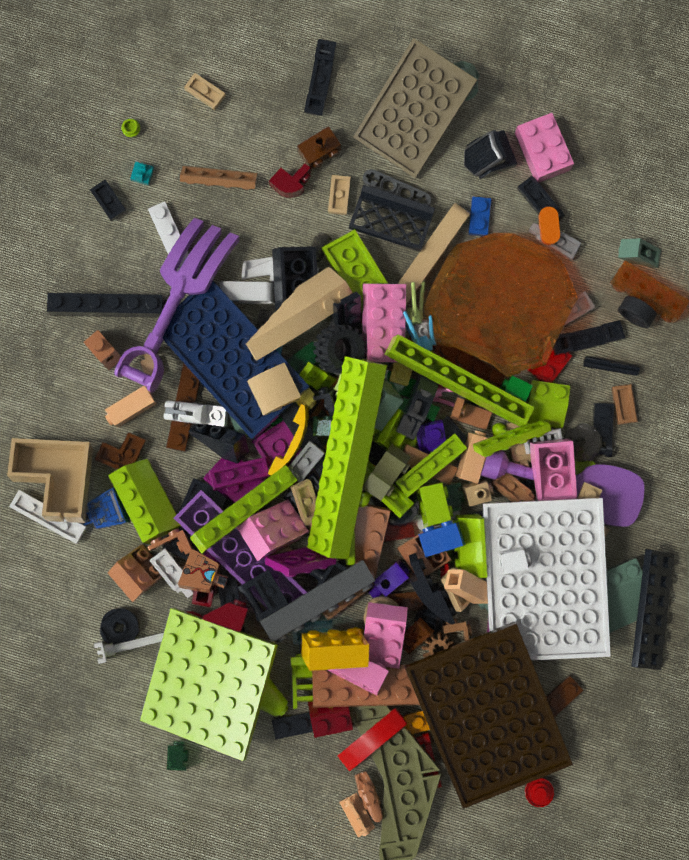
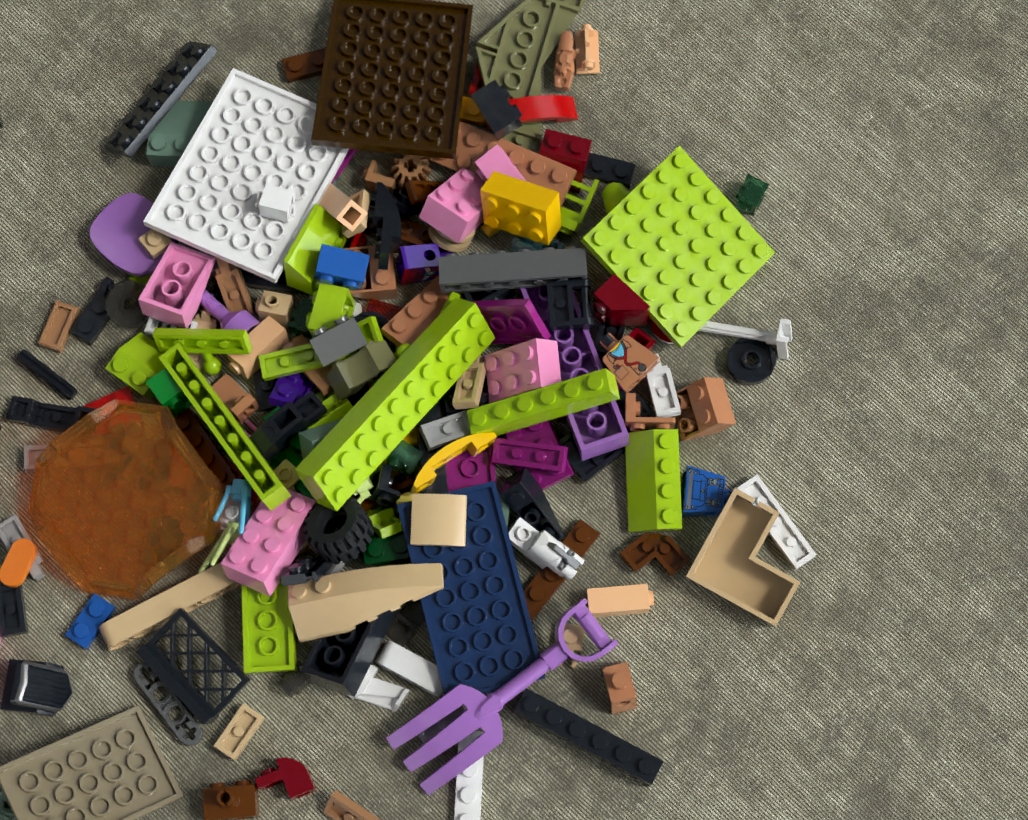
camera: 150 degrees left, 10 degrees down
none -> dark grey brick [309,314,368,367]
none -> black brick [471,80,523,140]

